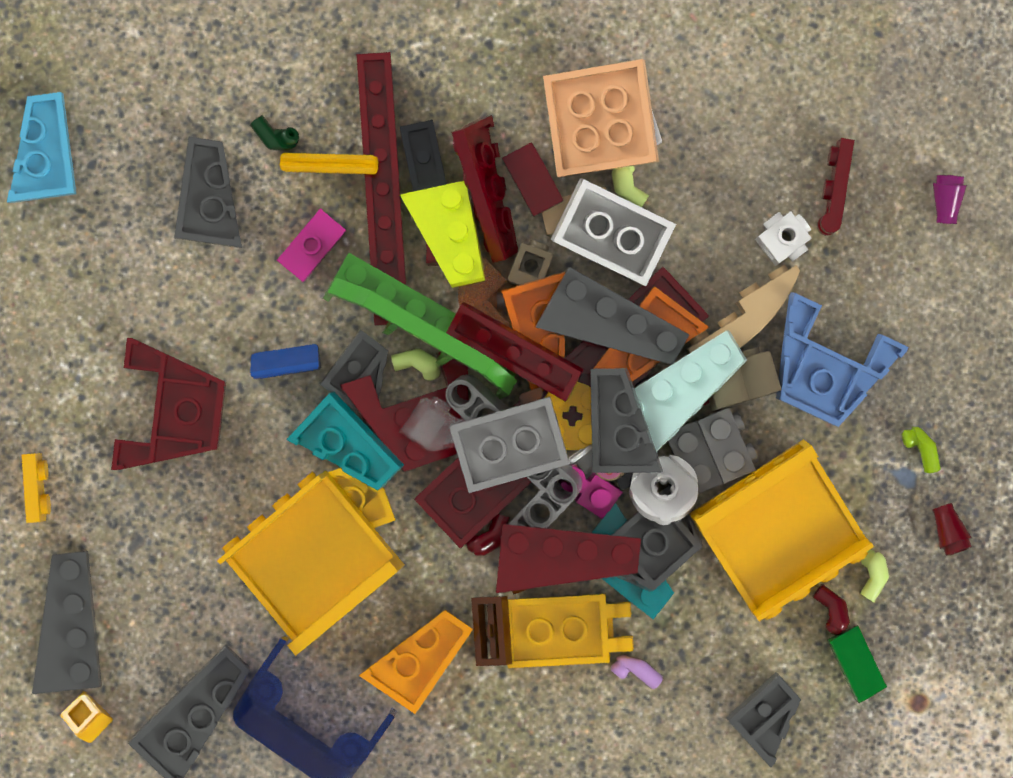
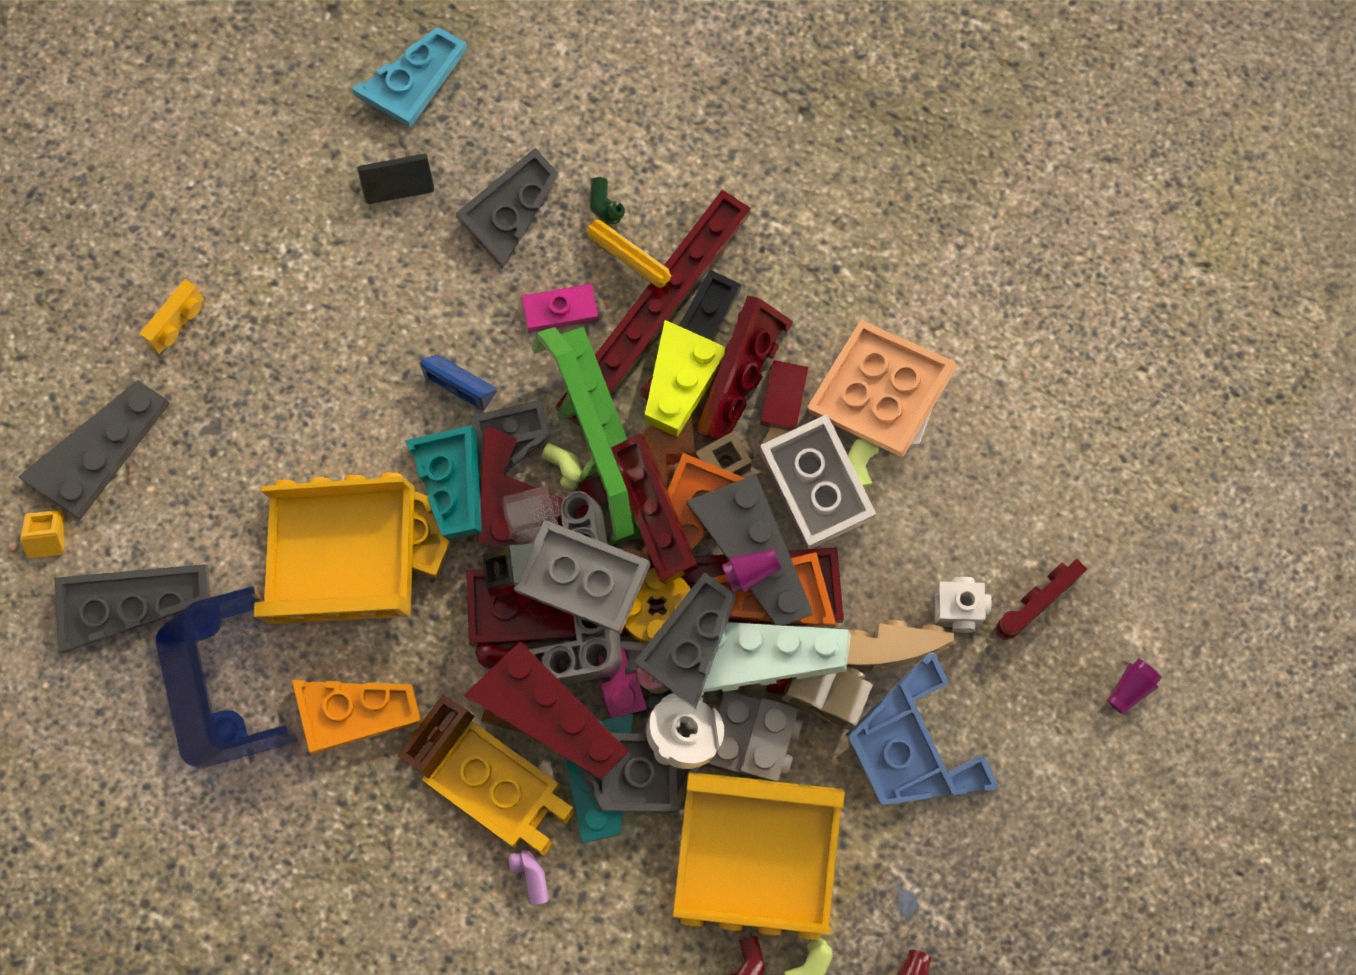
camera: 40 degrees right, 15 degrees down
dark red wing [111,338,226,470] -> none
lime arm [902,427,941,473] -> none
none -> pearl dark grey slope [357,153,434,204]
none -> pearl dark grey slope [482,543,534,591]
none -> magenta cone [722,548,782,593]

